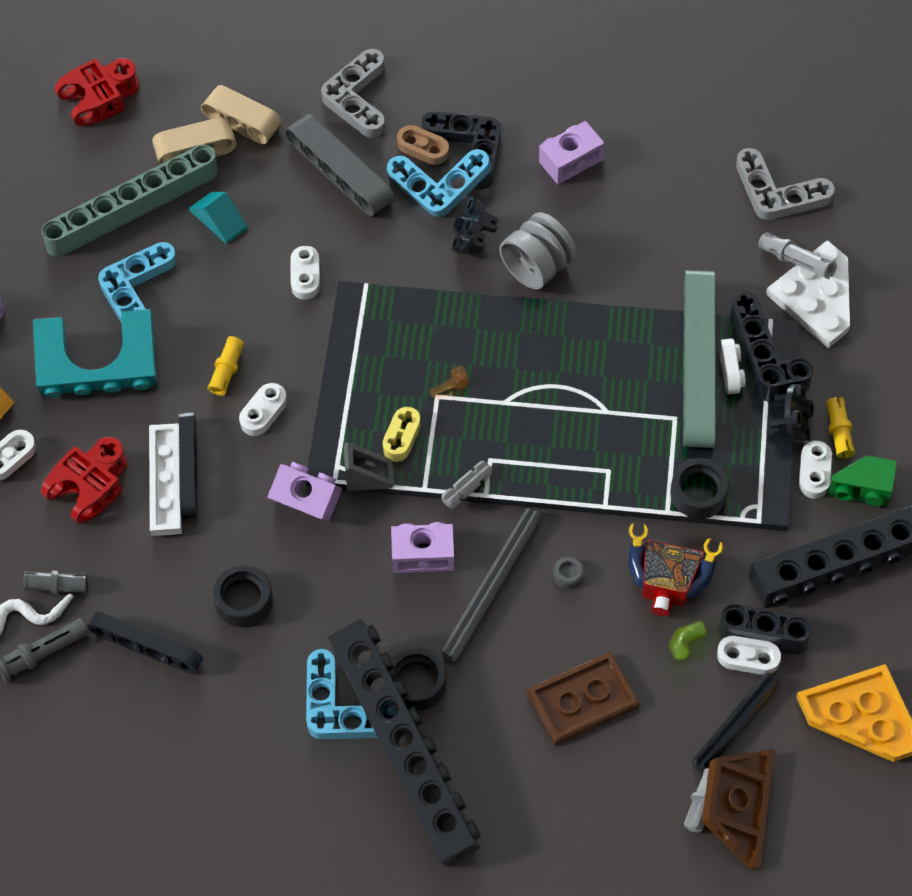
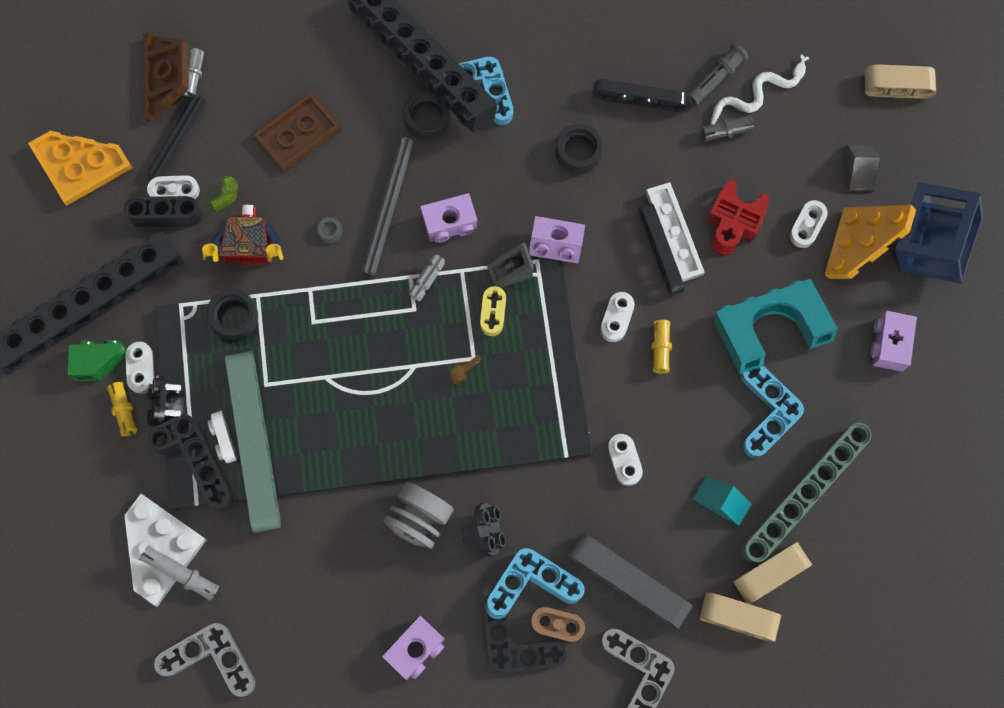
camera: 160 degrees right, 15 degrees up
red piece [54,58,140,126] -> none

